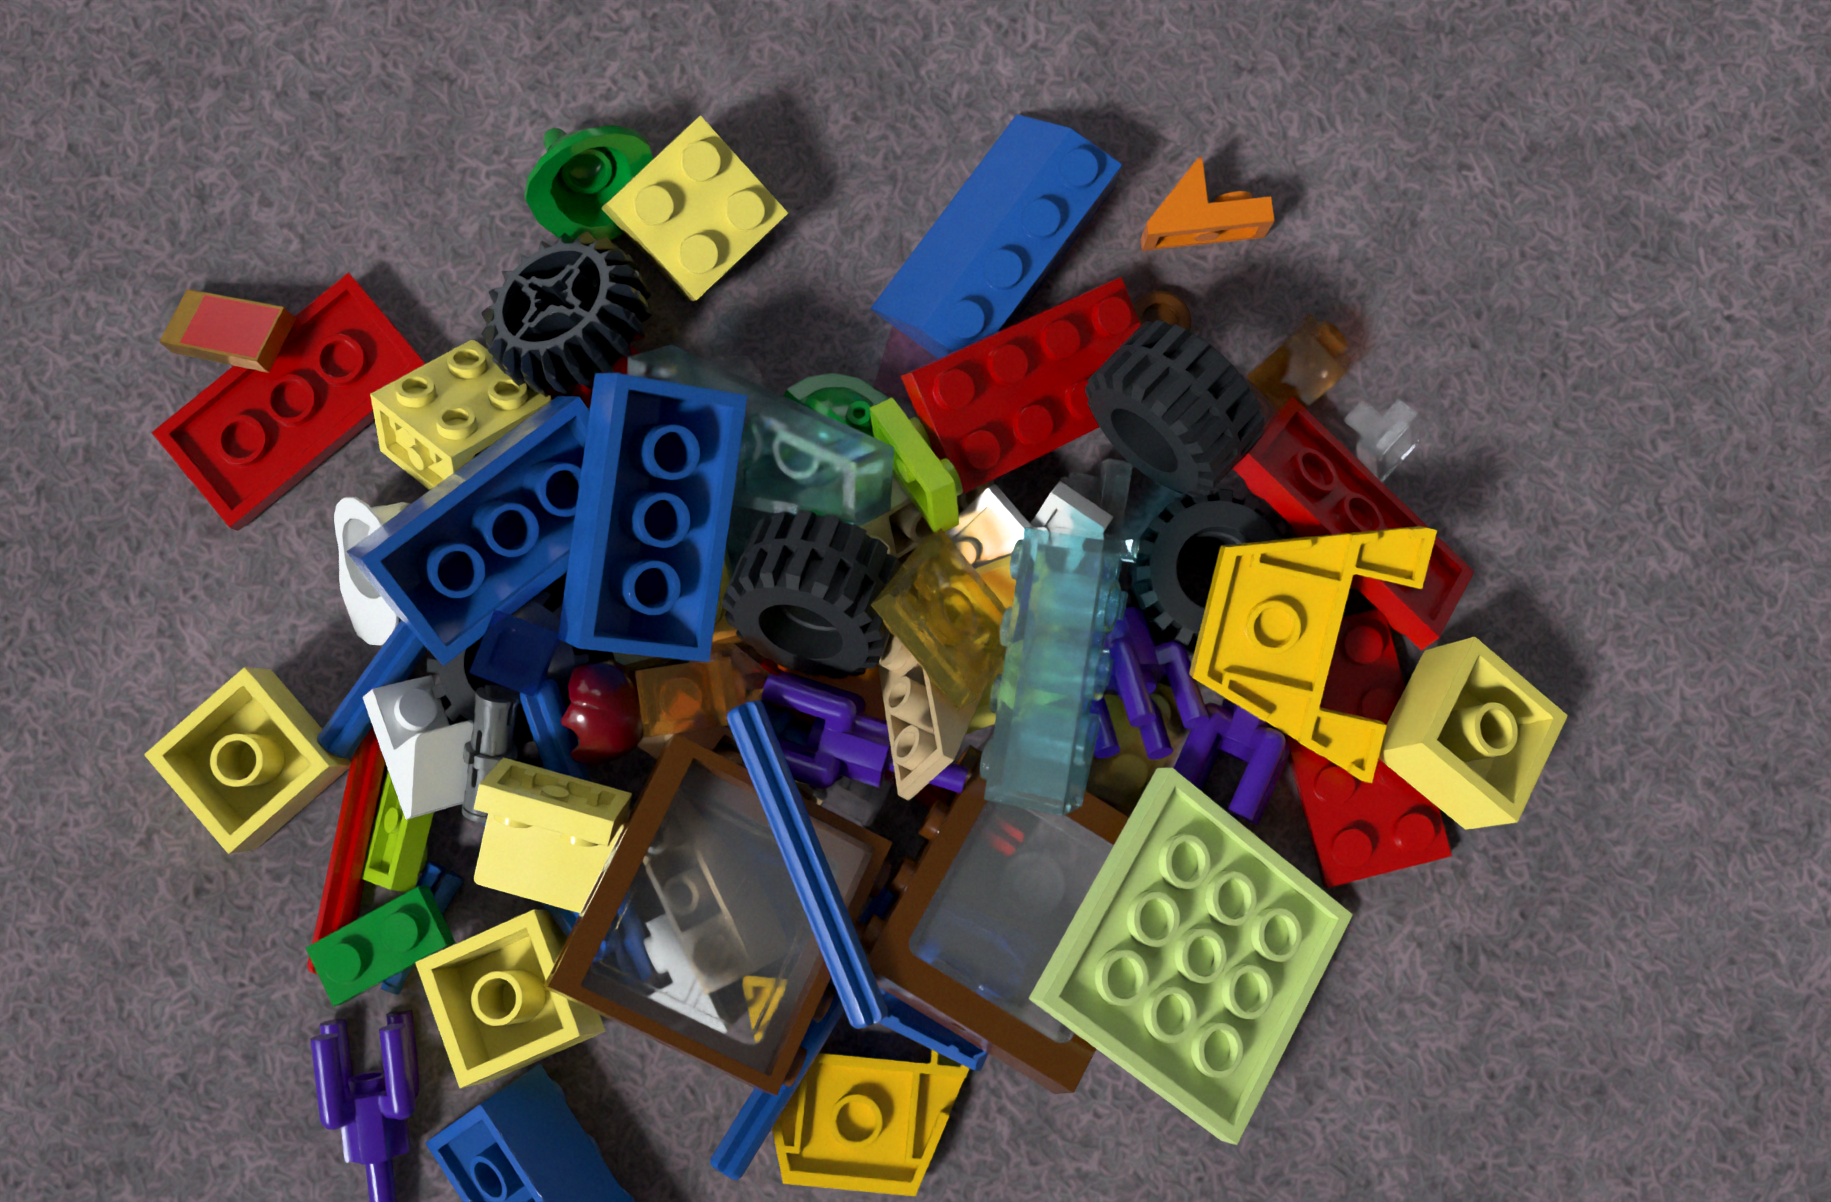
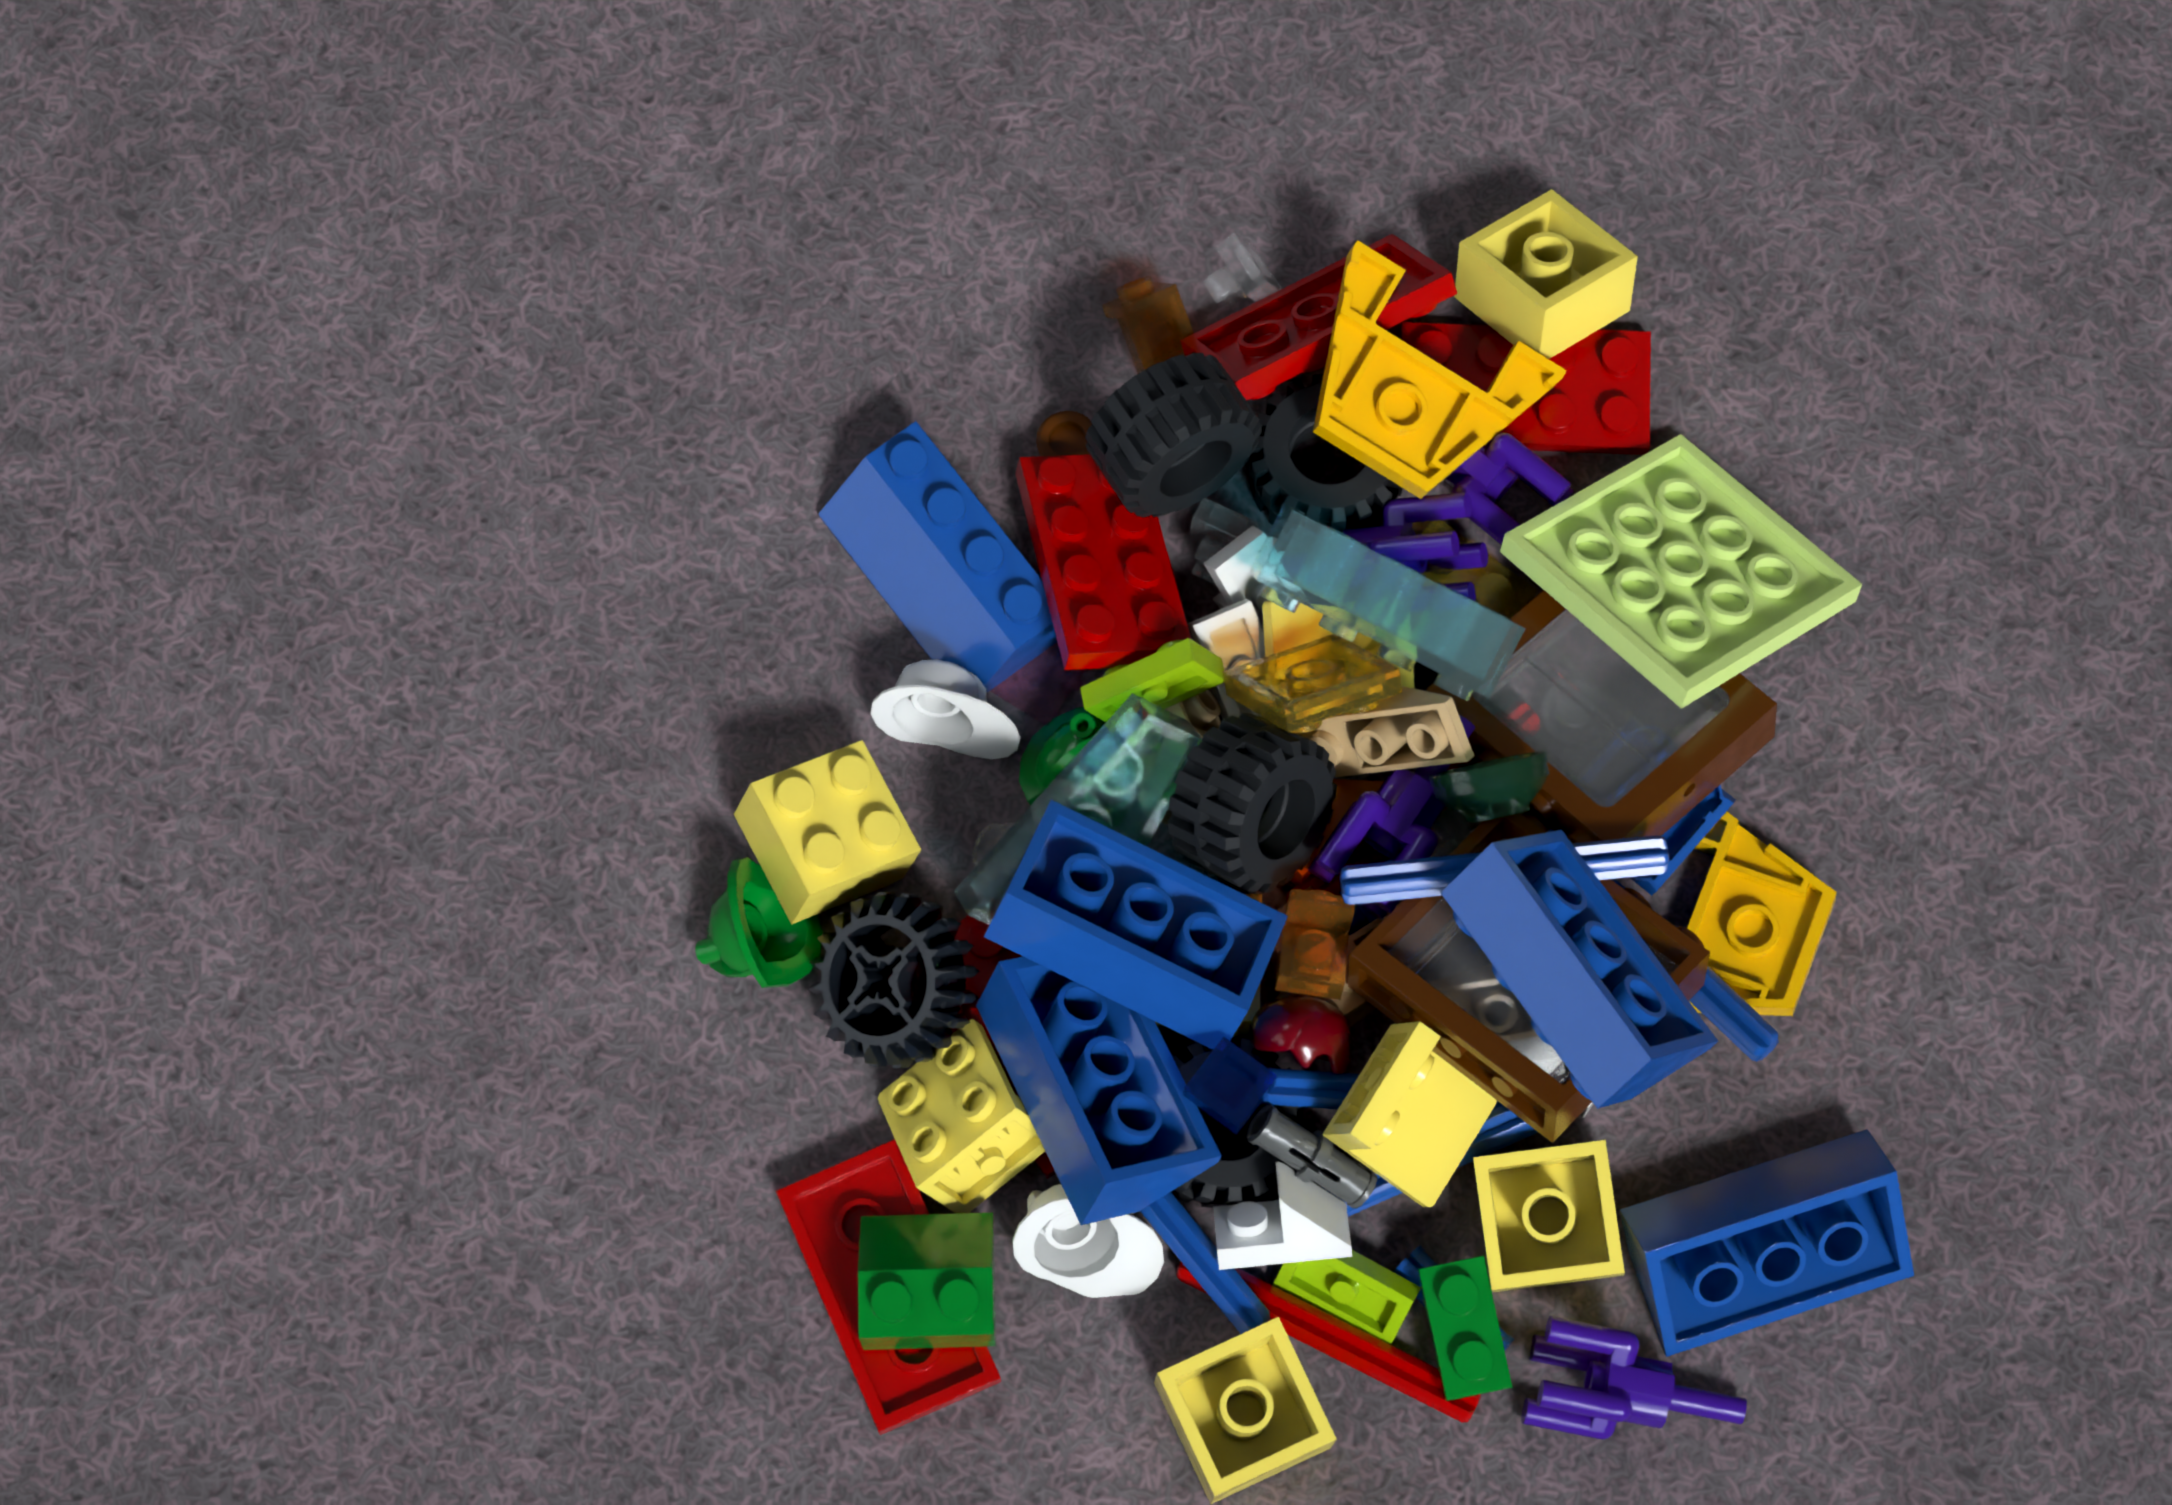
camera: 75 degrees left, 10 degrees down
tile [159,289,296,373] -> none
orange slope [1140,156,1274,251] -> none
none -> green slope [858,1212,996,1350]
none -> white piece [871,659,1020,759]
none -> clear green piece [1429,751,1549,823]
none -> blue slope [1440,830,1718,1109]

